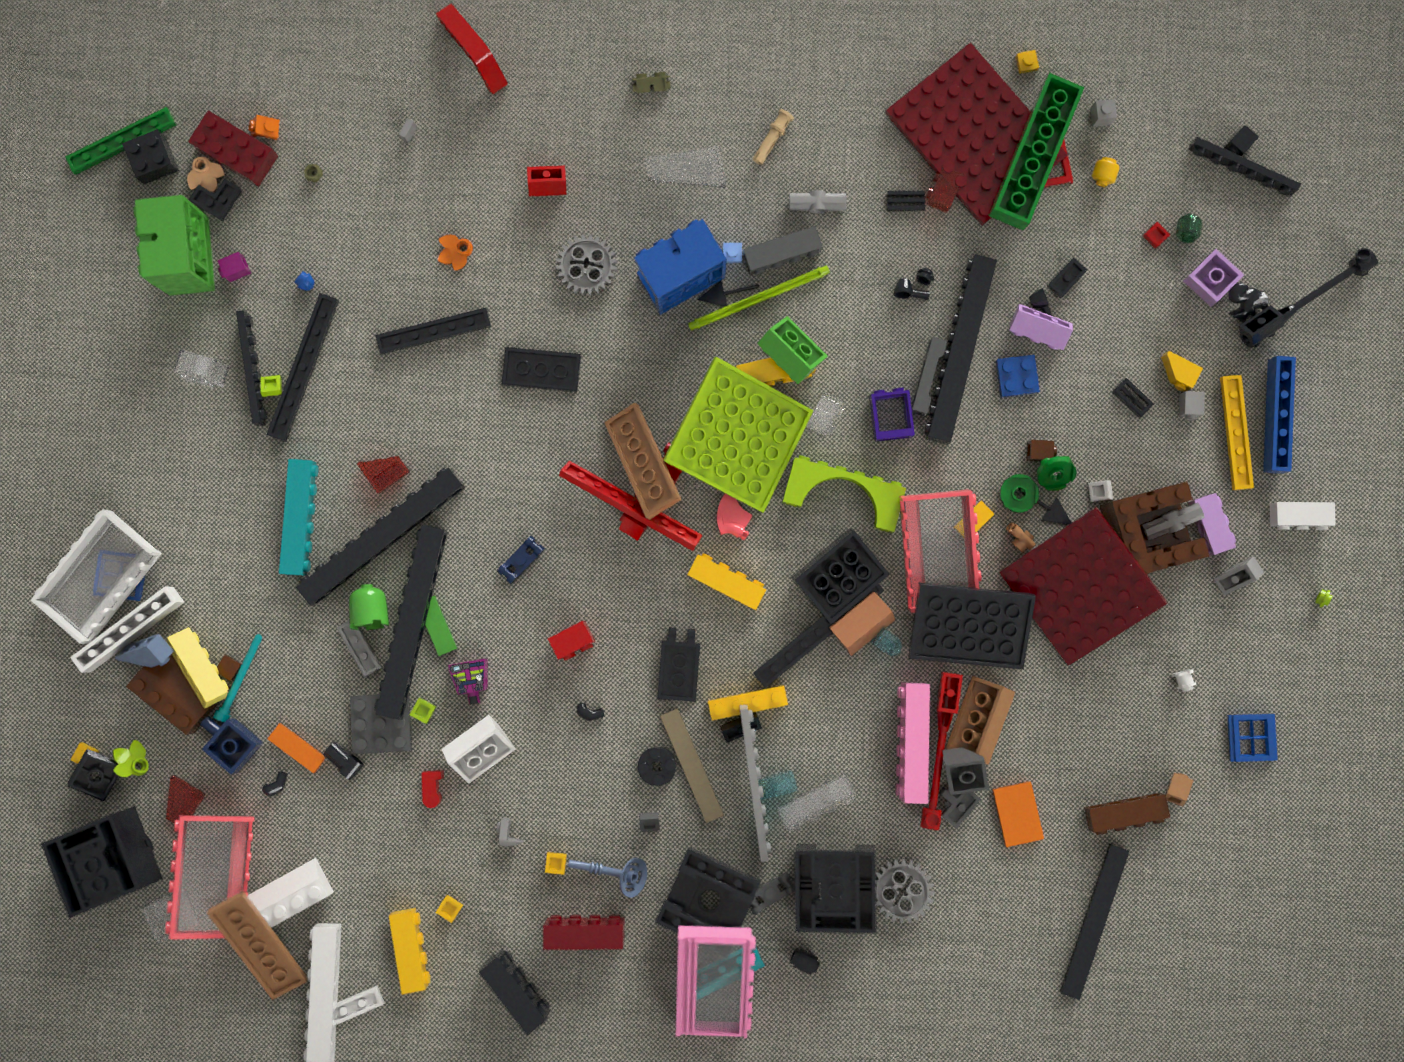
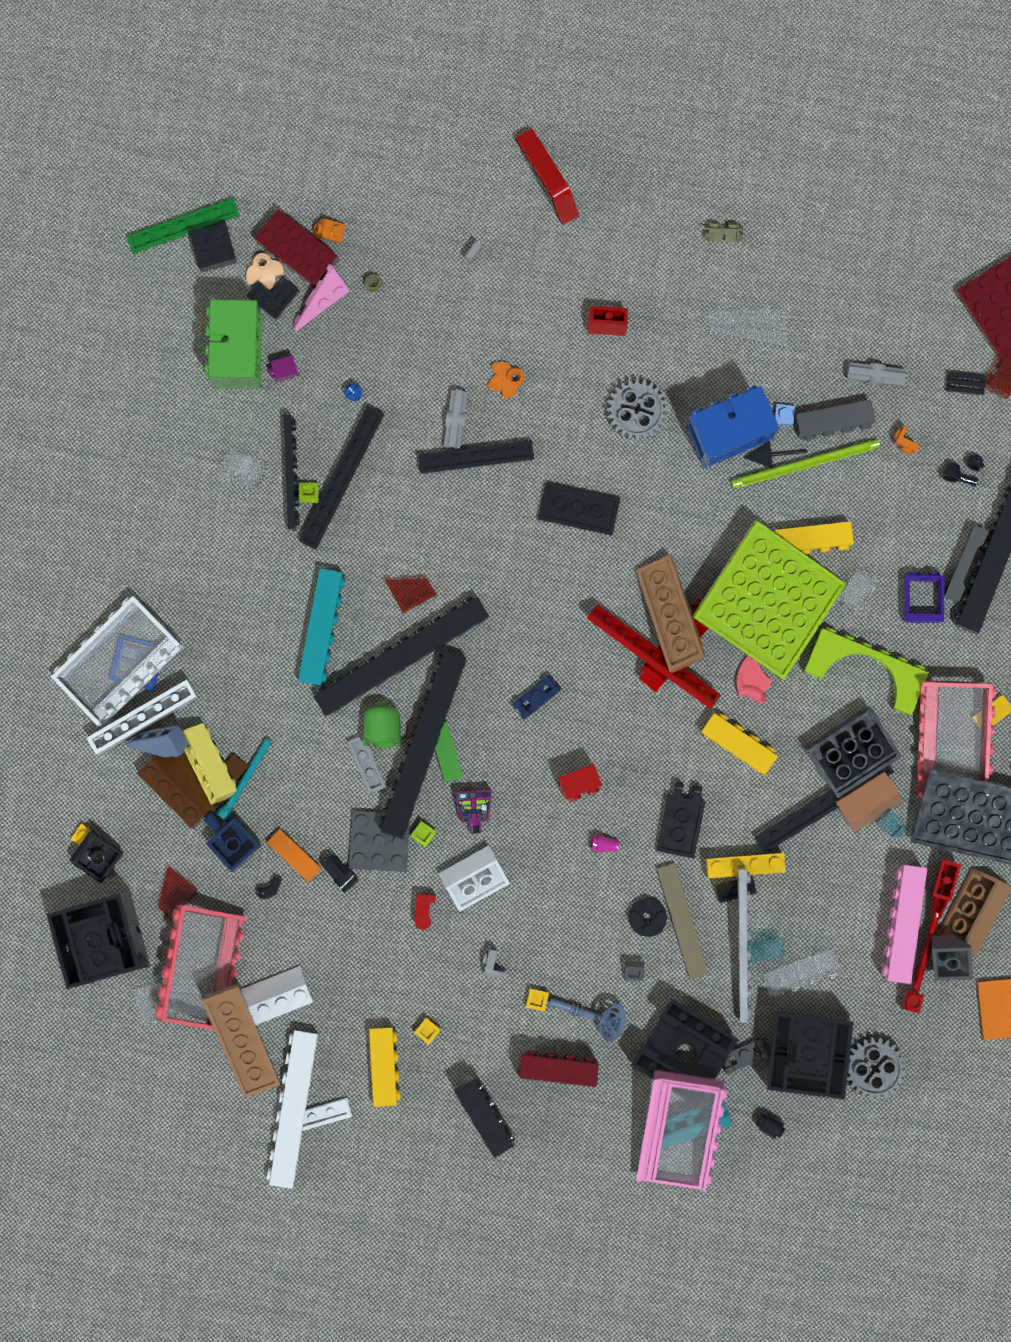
camera: 10 degrees right, 0 degrees up
lime plate [113,740,149,777] -> none
black arm [576,703,605,721] -> none
tan pin [752,109,794,165] -> none
bright green slope [757,316,828,384] -> none
dark grey hinge [939,788,982,829] -> none
none -> bright pink wing [292,264,349,331]
none -> light grey piece [444,390,468,449]
none -> dark pink cone [590,834,619,853]
none -> orange bracket [894,425,920,455]

